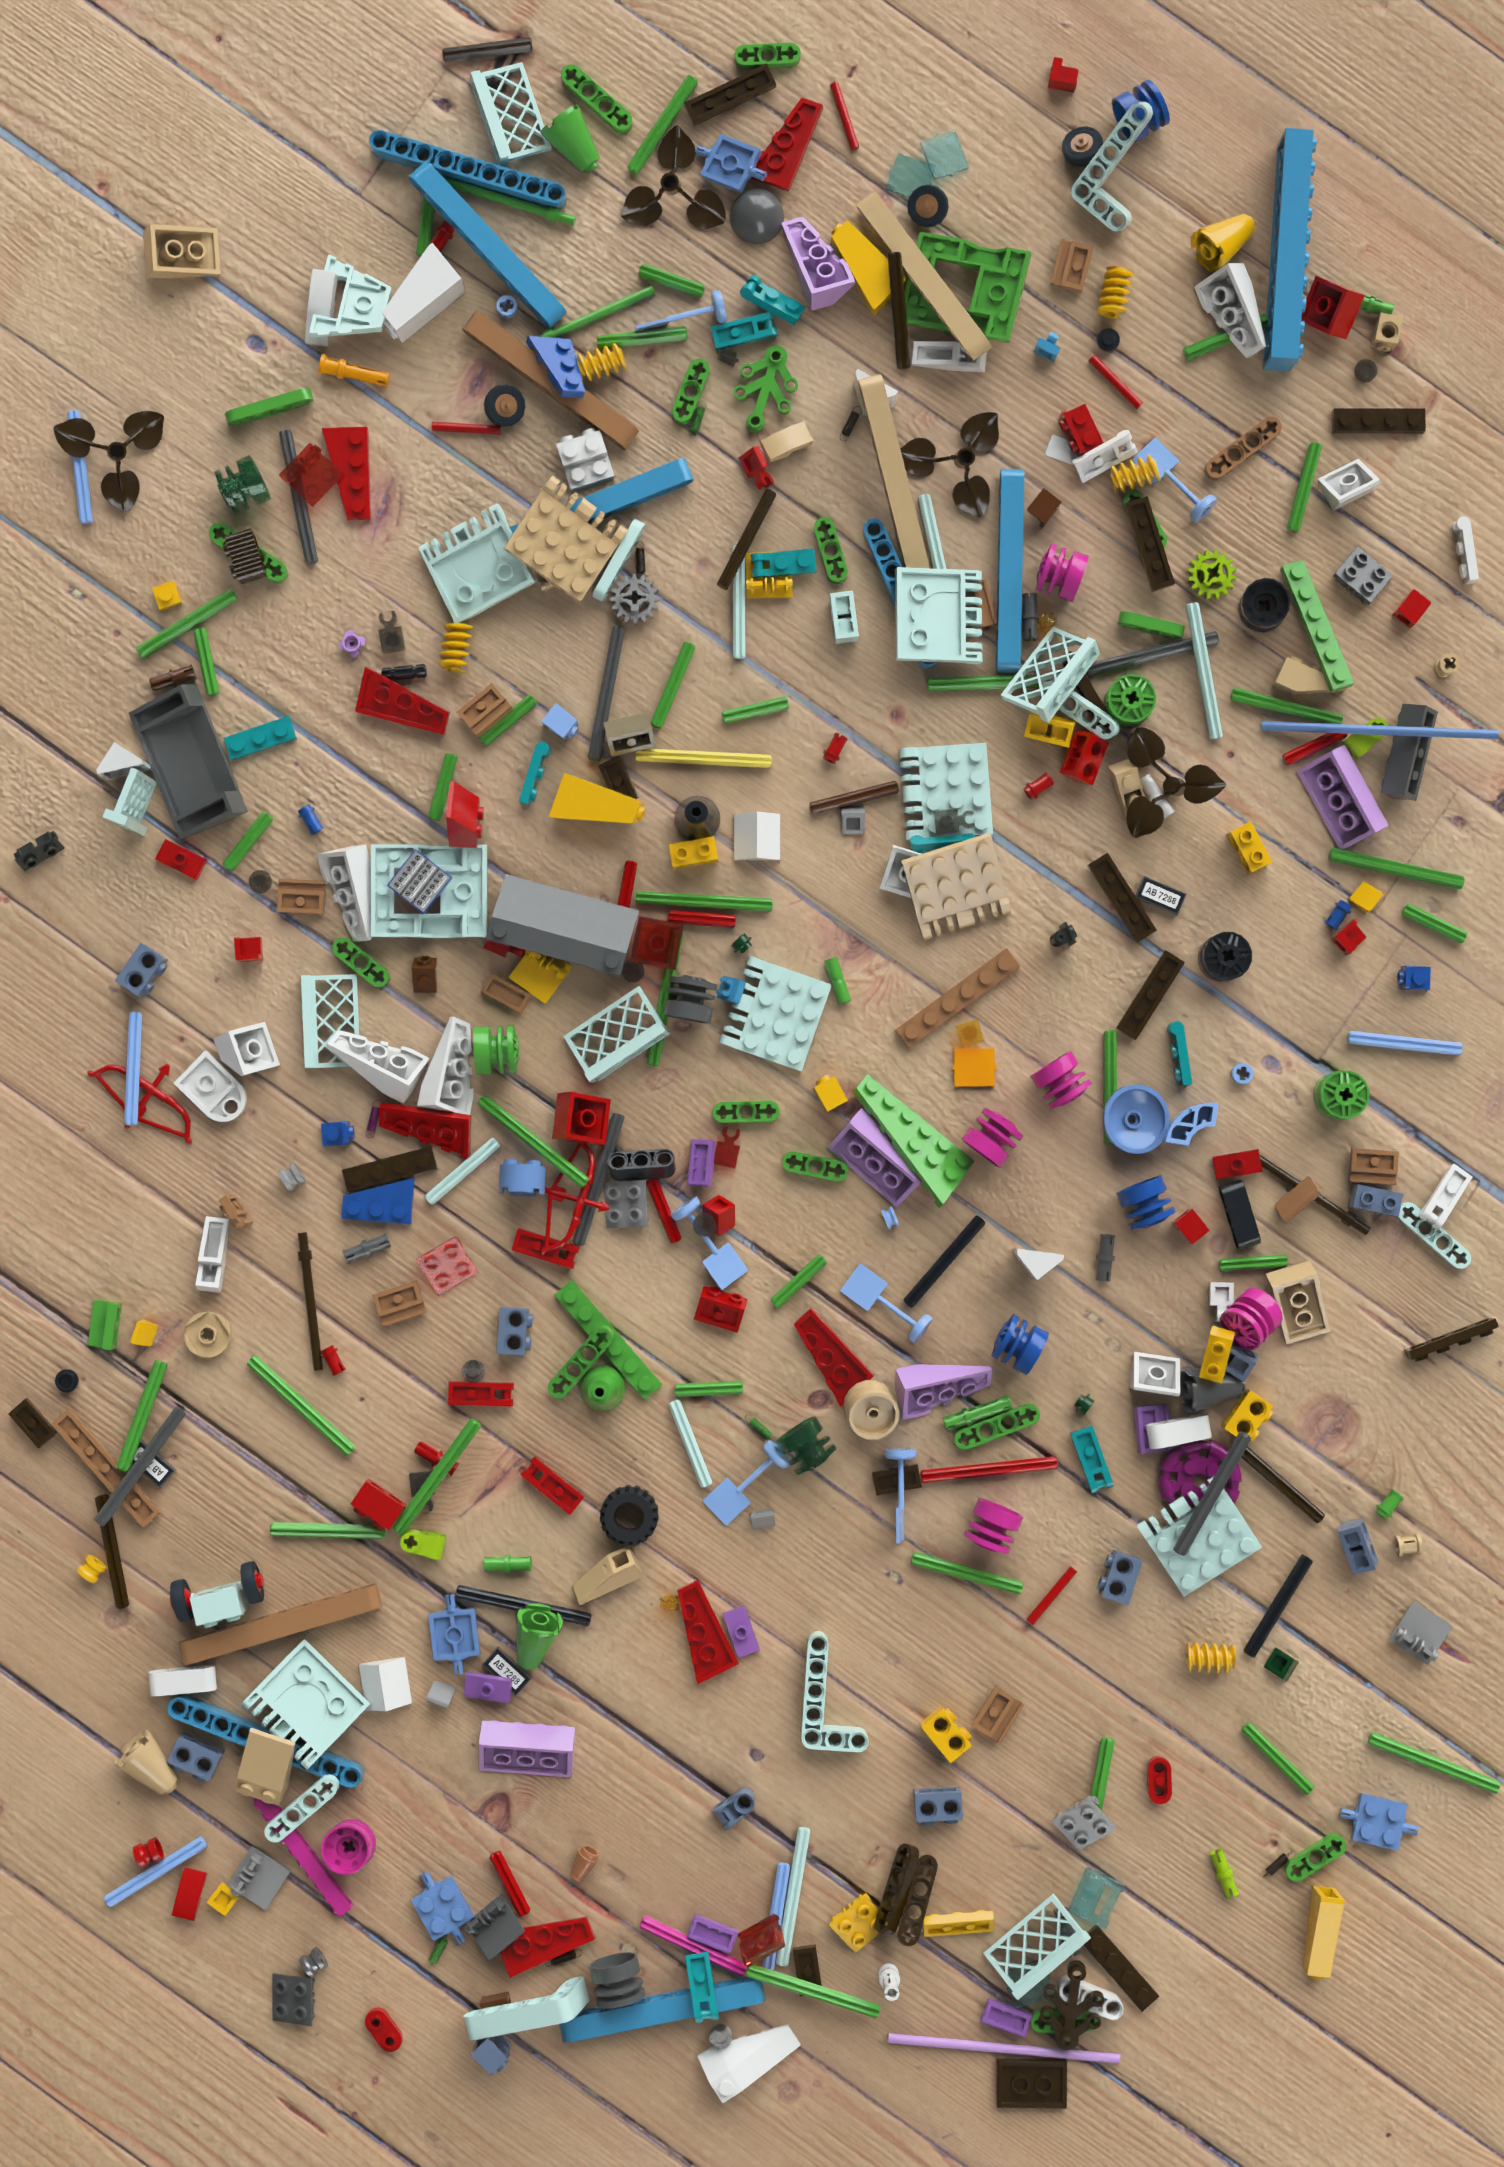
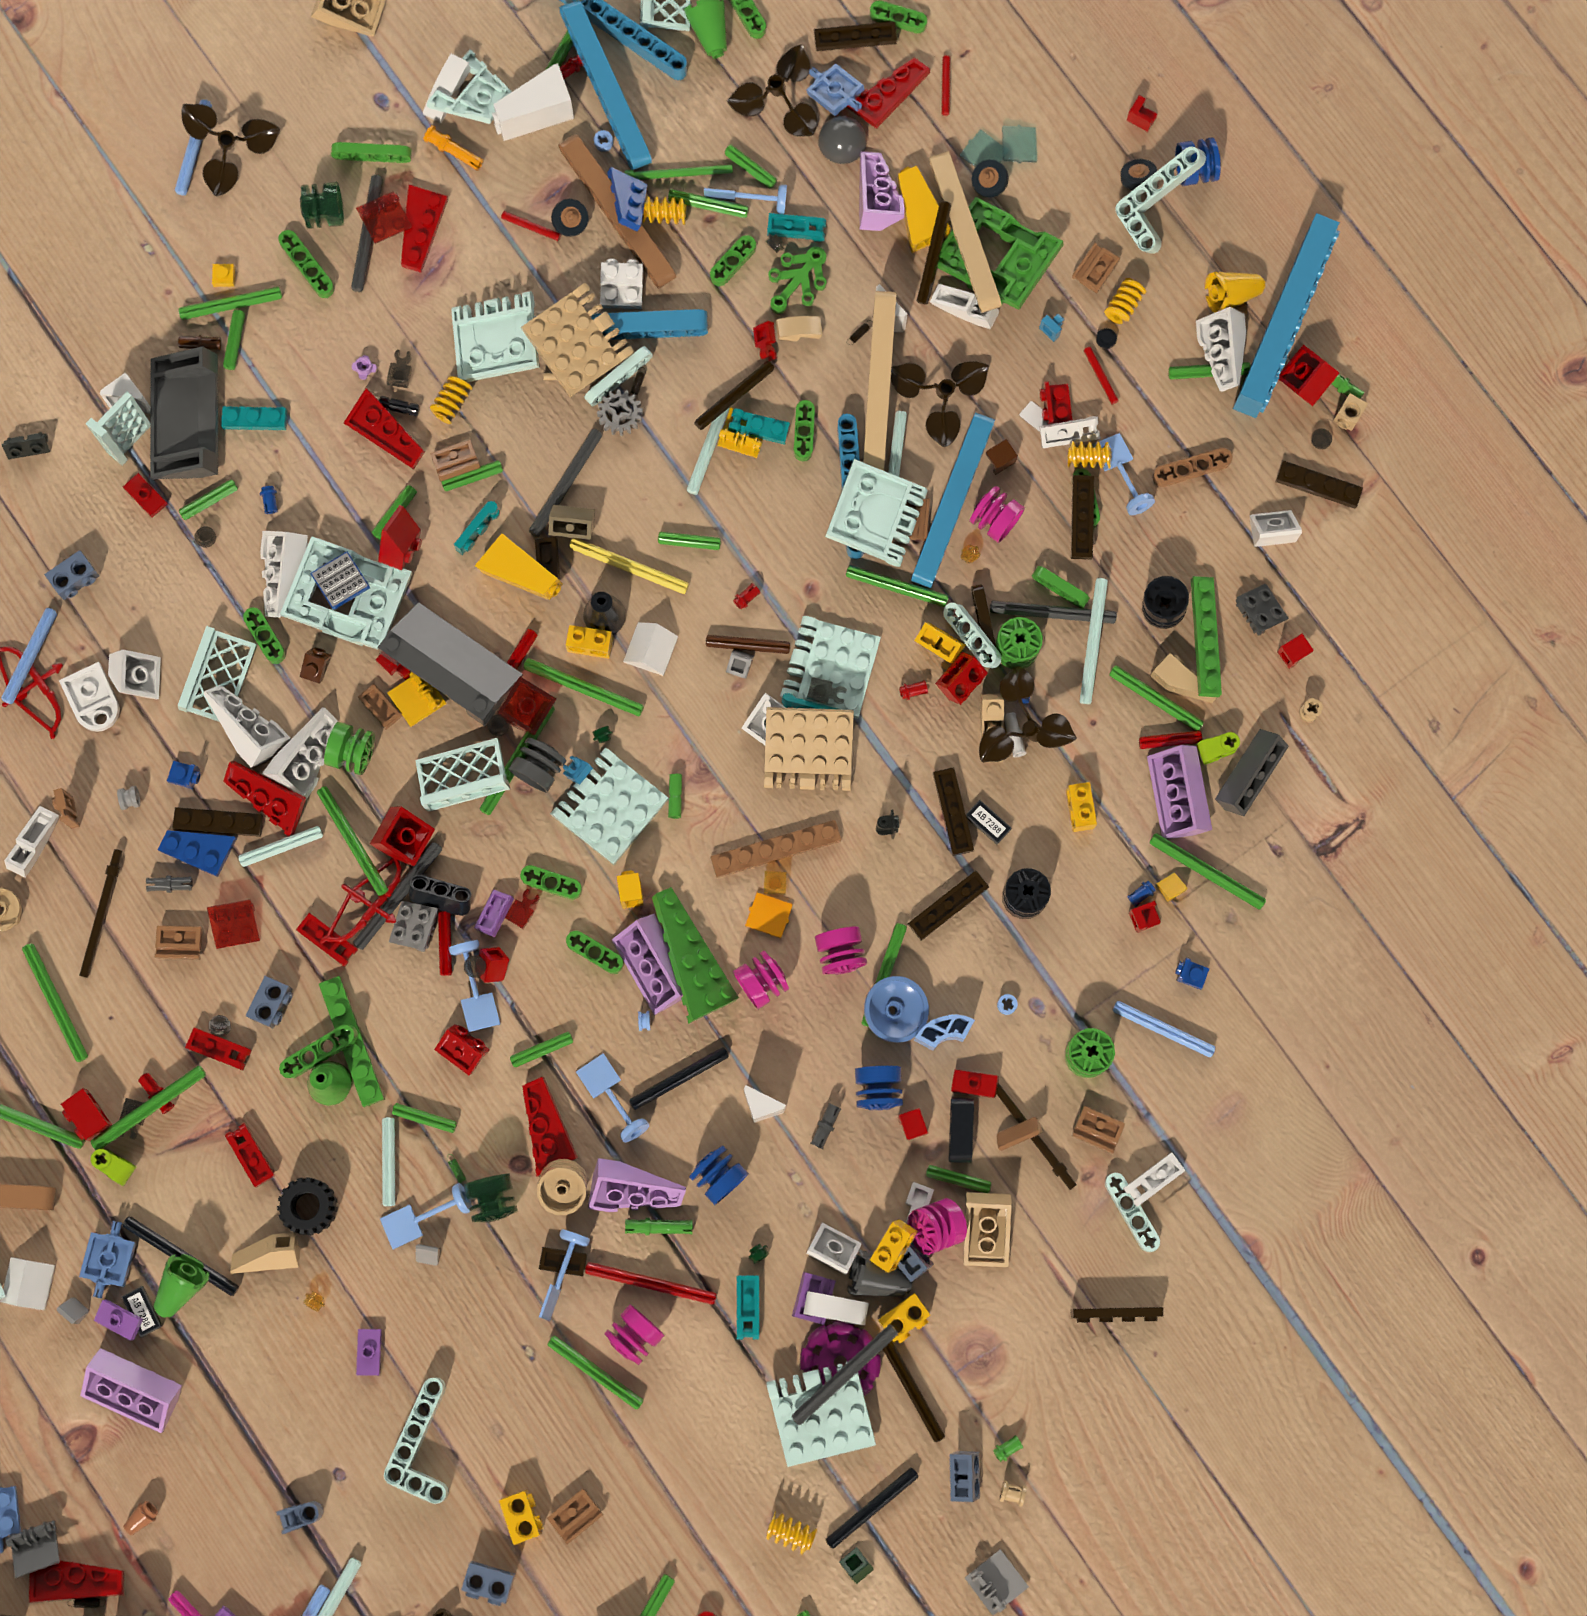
camera: 15 degrees right, 10 degrees down
dark brown brick [223,528,267,584] -> none
red panel [234,937,263,962] -> none
medium nougat plate [277,879,326,915] -> none
red pin [320,1345,346,1376] -> none
magenta piece [366,1100,379,1138] -> none
bright green bar [444,177,576,226] -> none
bright green pin [484,1555,532,1573] -> none
red axle [490,1850,530,1917] -> none
medium blue brick [498,1159,546,1197] -> none
light blue brick [542,703,579,741] -> none
bright green axle [627,75,698,175] -> none
bright green axle [651,642,695,729] -> none
red axle [668,910,736,928] -> none
red wing [677,1579,739,1685] -> none
bright green piece [689,401,706,438] -> none
teal plate [740,275,806,326] -> none
light aqua brick [829,591,859,644] -> none
bright green beam [954,1403,1040,1450] -> none
light aqua fence [1001,627,1100,723] -> none
dark grey pin [1021,593,1040,641] -> none
red bar [1026,1566,1077,1625] -> none
sand blue brick [1097,1549,1143,1605] -> none
teal plate [1167,1021,1192,1086] -> none
lime gear [1186,549,1237,600] -> none
medium blue piece [1262,721,1499,739] -> none
bright green axle [1287,442,1322,532] -> none
sand blue brick [1348,1184,1403,1217] -> none
bright green axle [1402,904,1468,943] -> none
white plate [1451,516,1479,585] -> none

